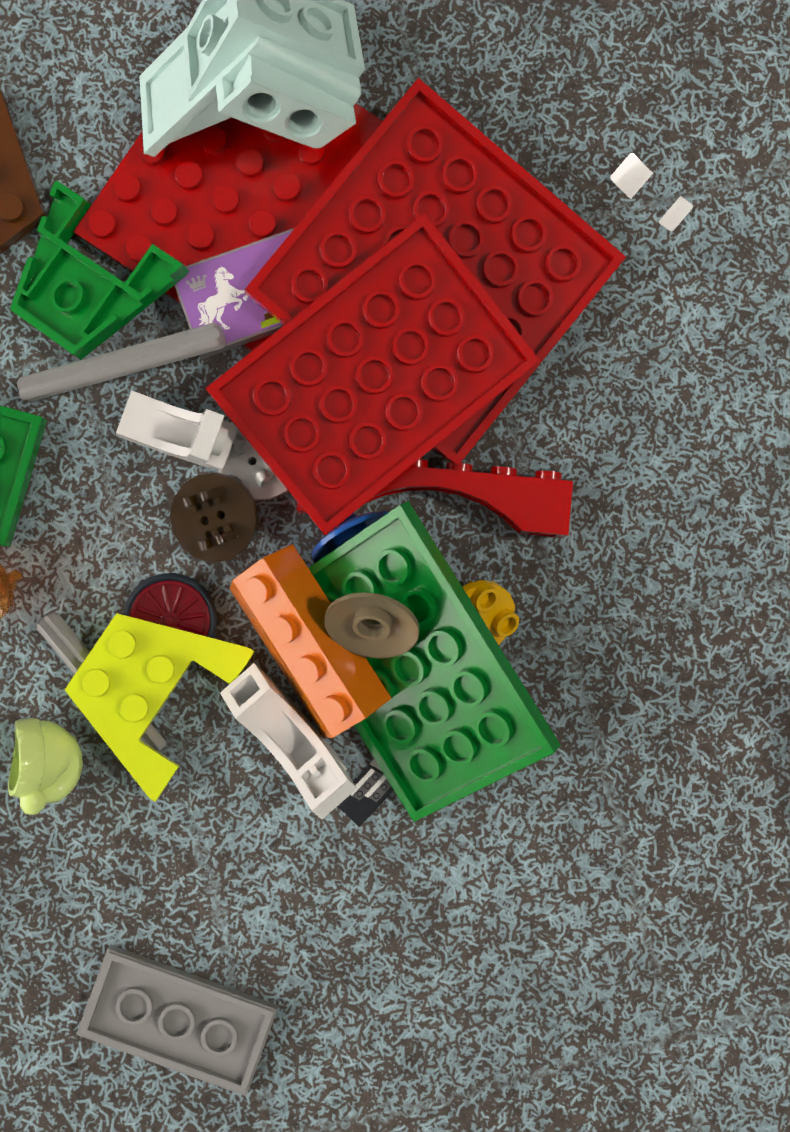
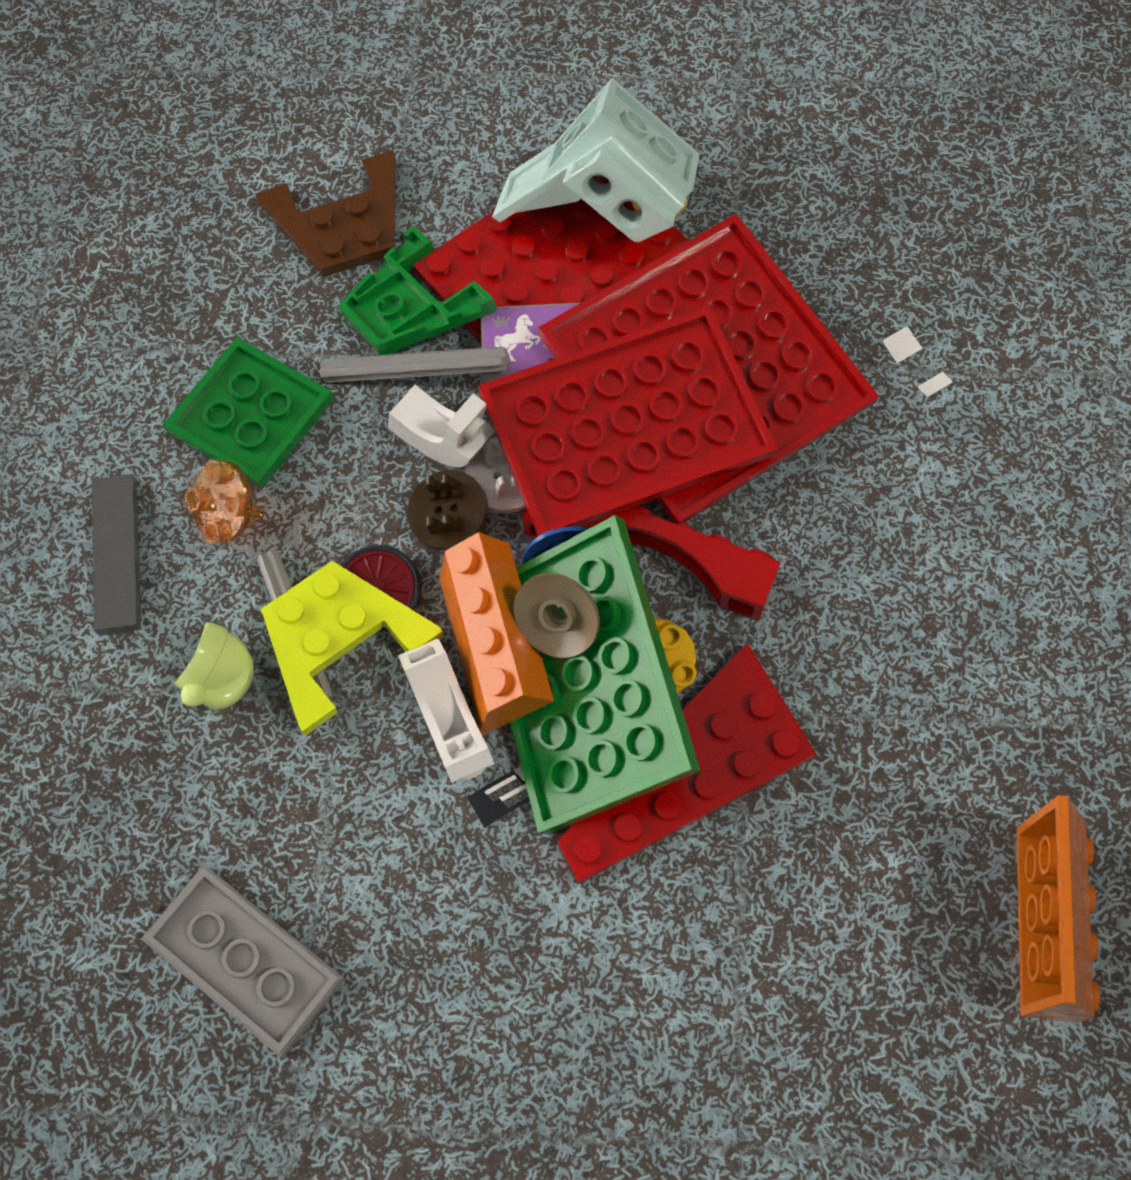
camera: 20 degrees right, 20 degrees down
none -> red wing [557,643,816,884]

